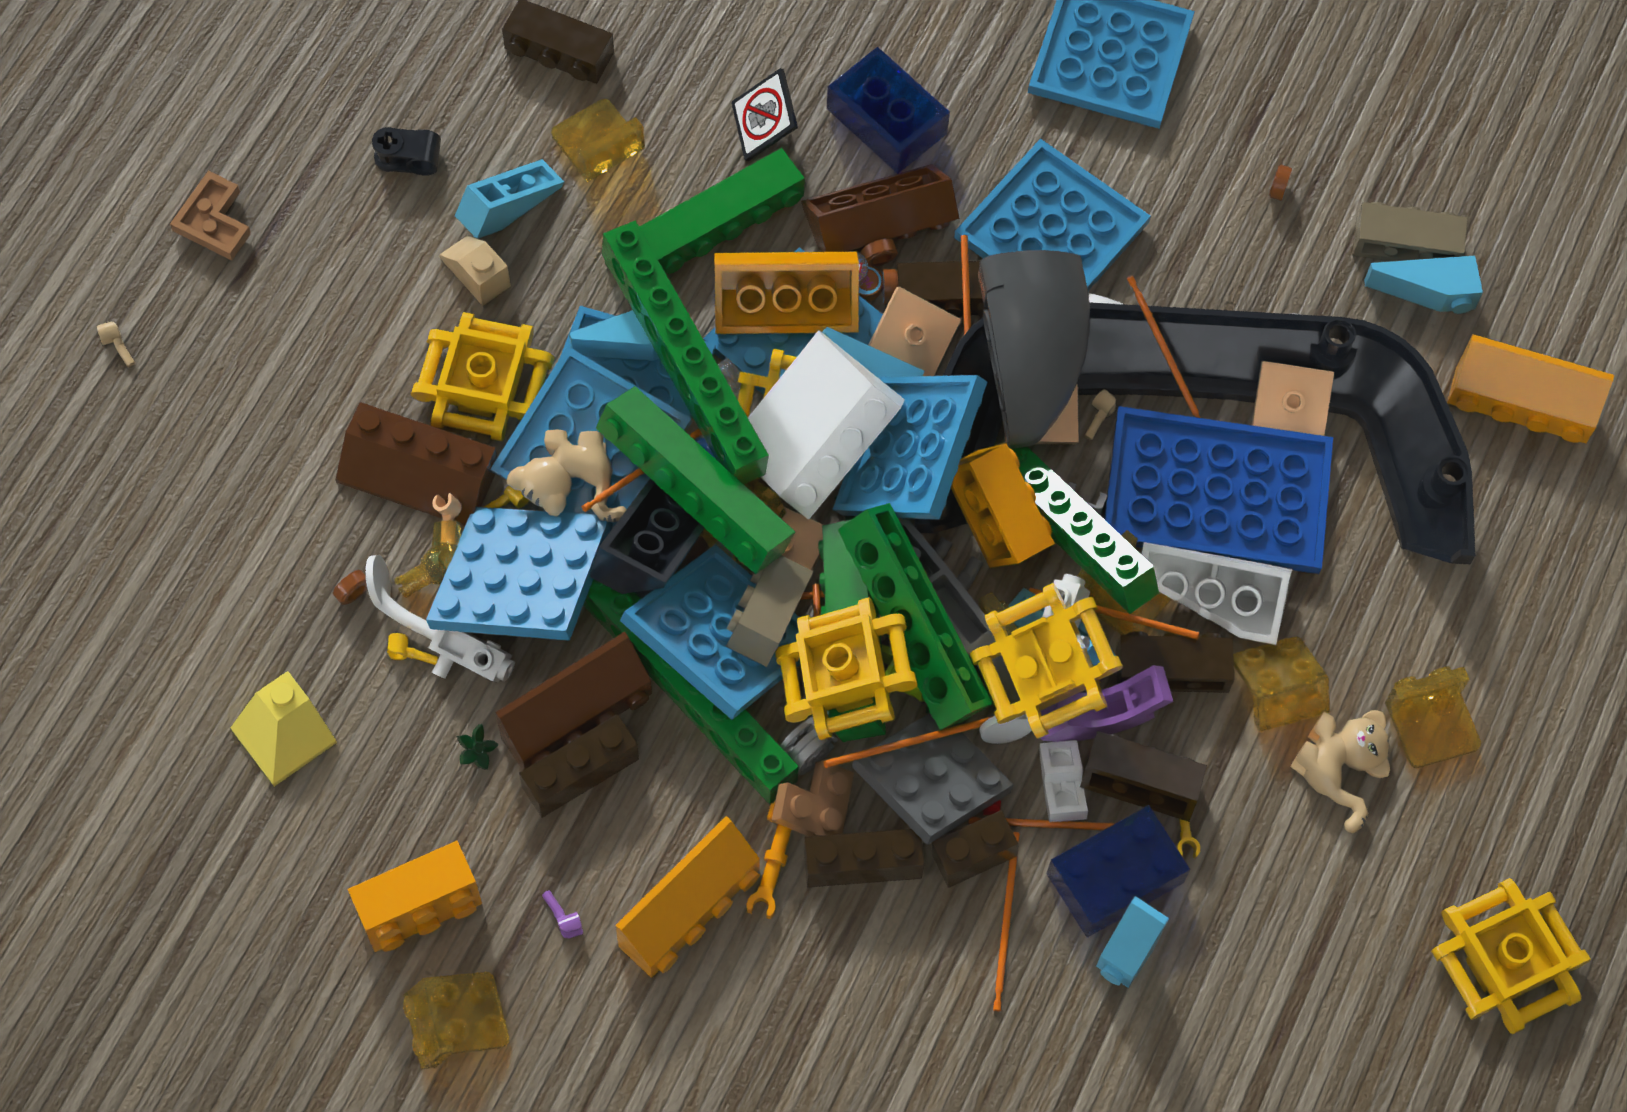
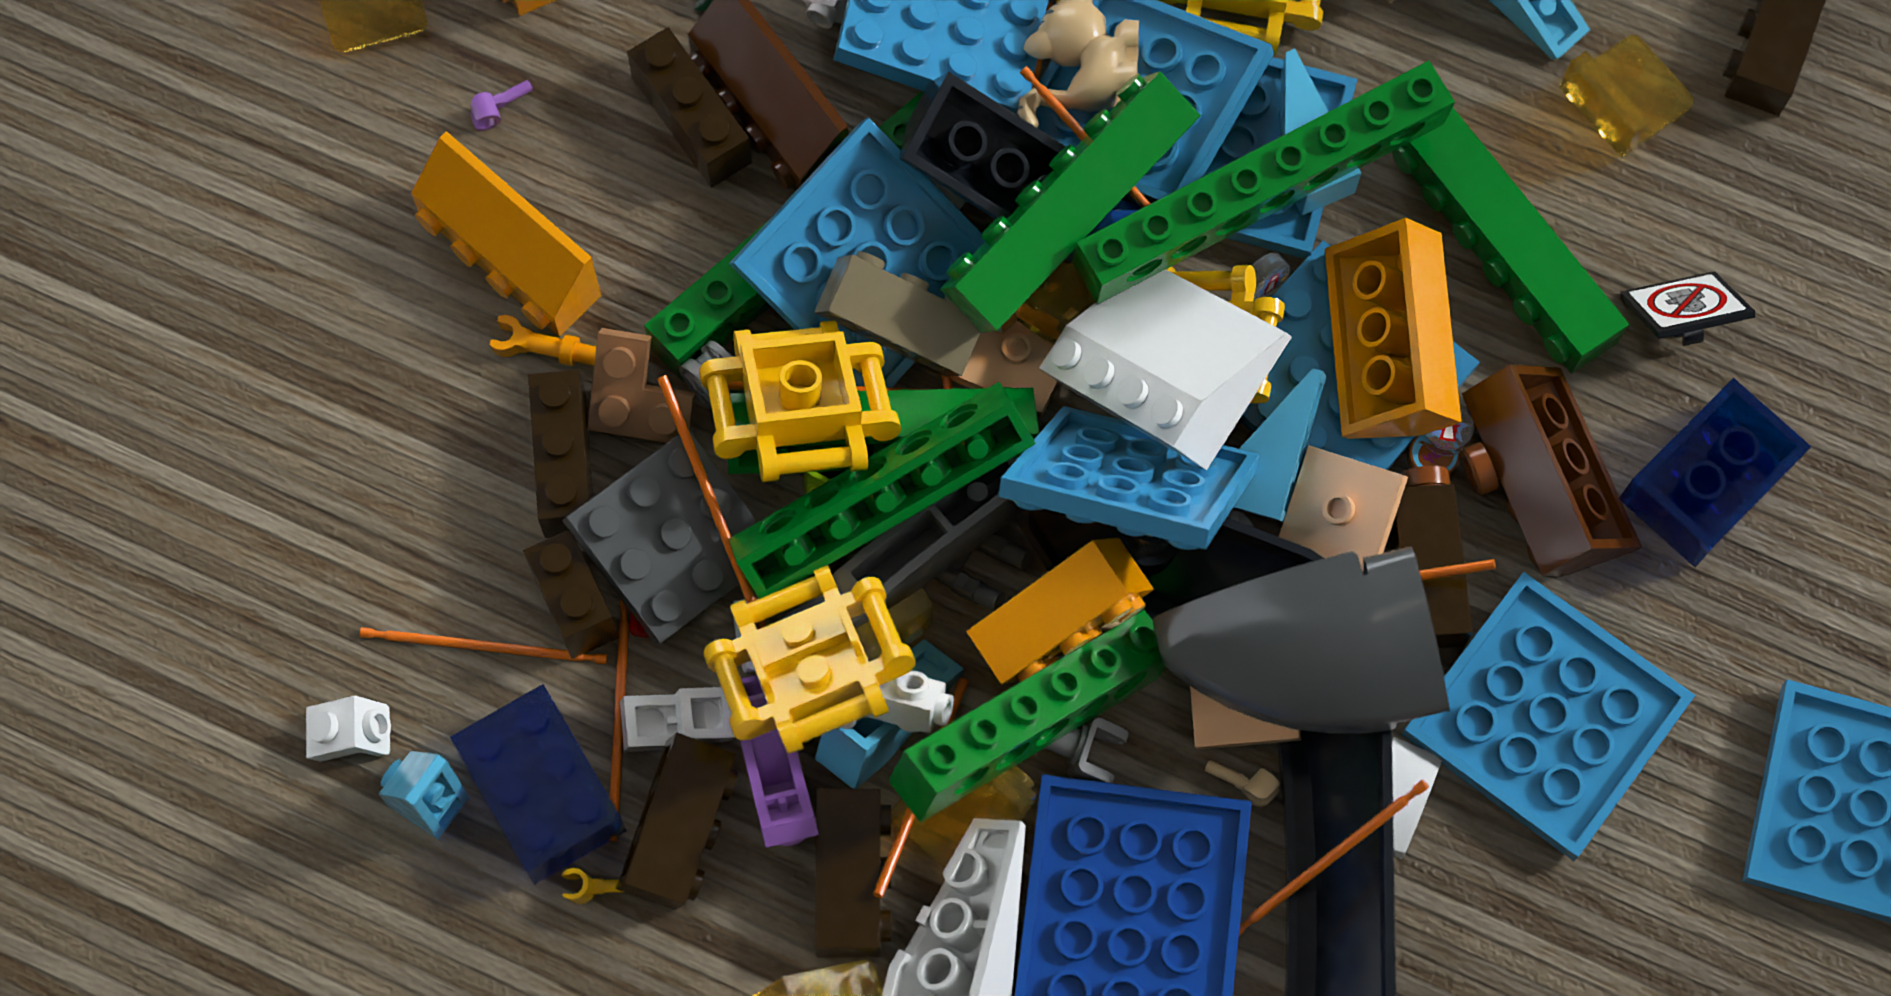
camera: 90 degrees right, 5 degrees up
none -> white bracket [306,695,391,762]

